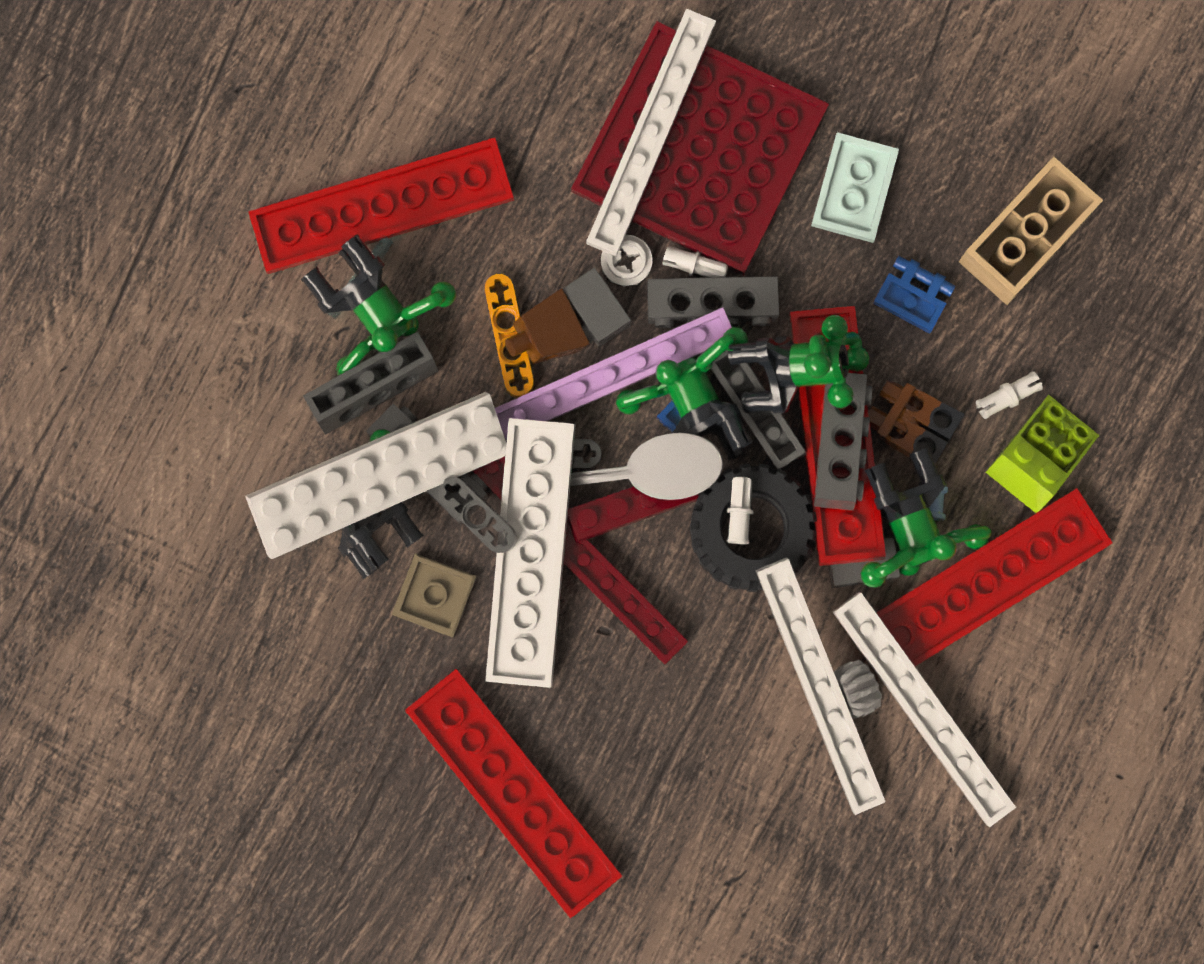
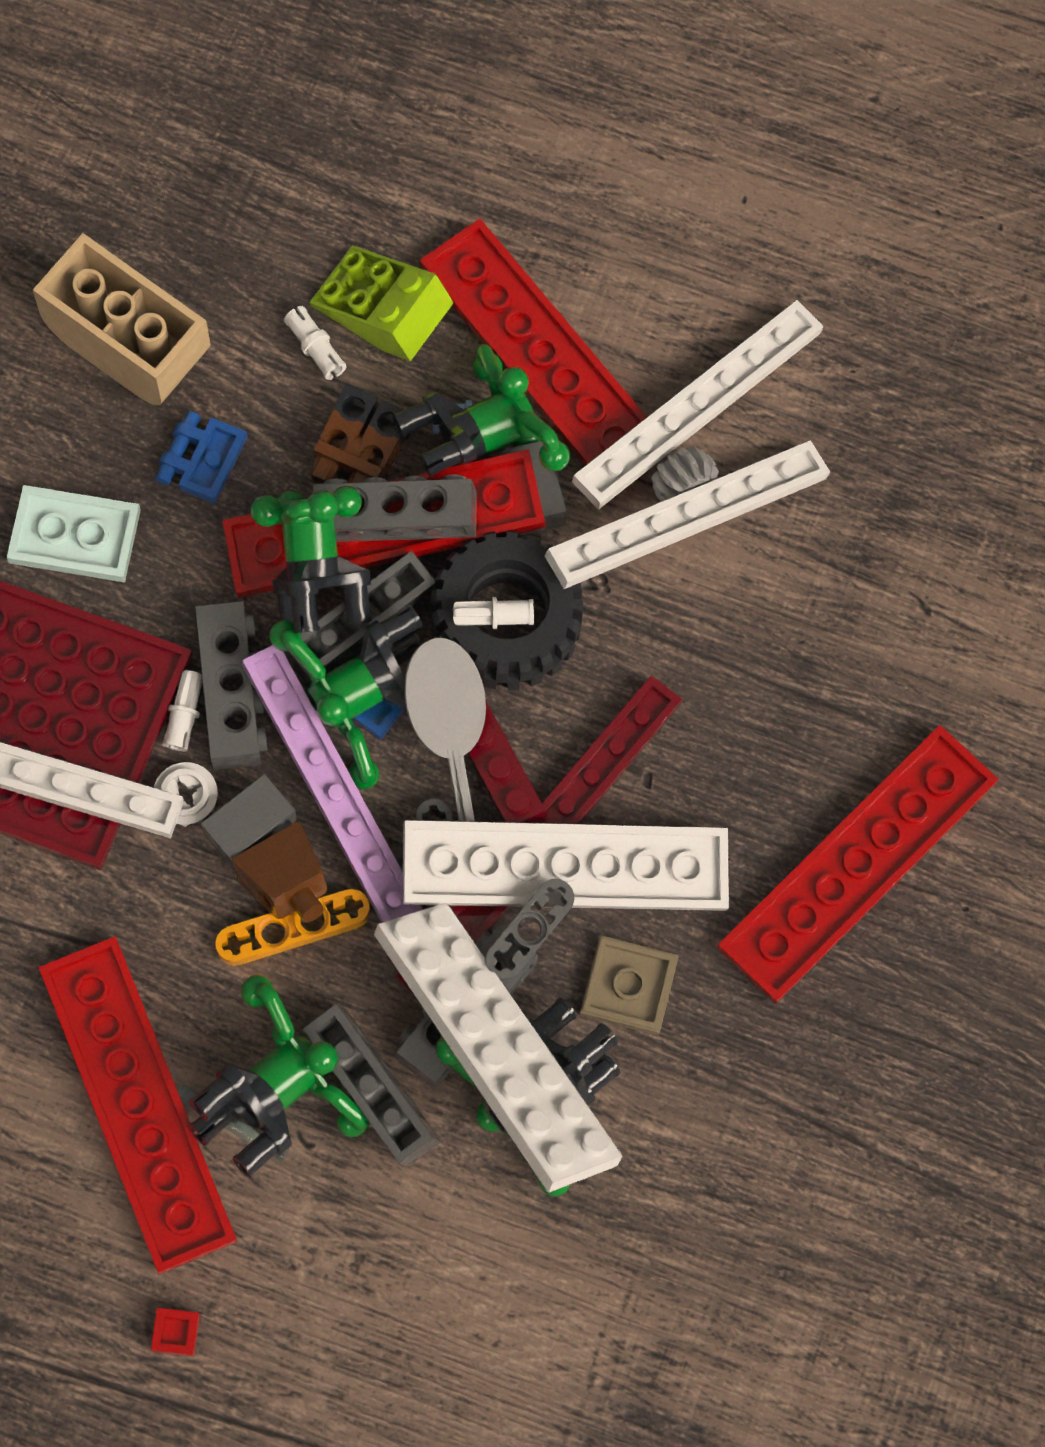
camera: 100 degrees left, 10 degrees down
none -> red plate [151,1308,200,1357]

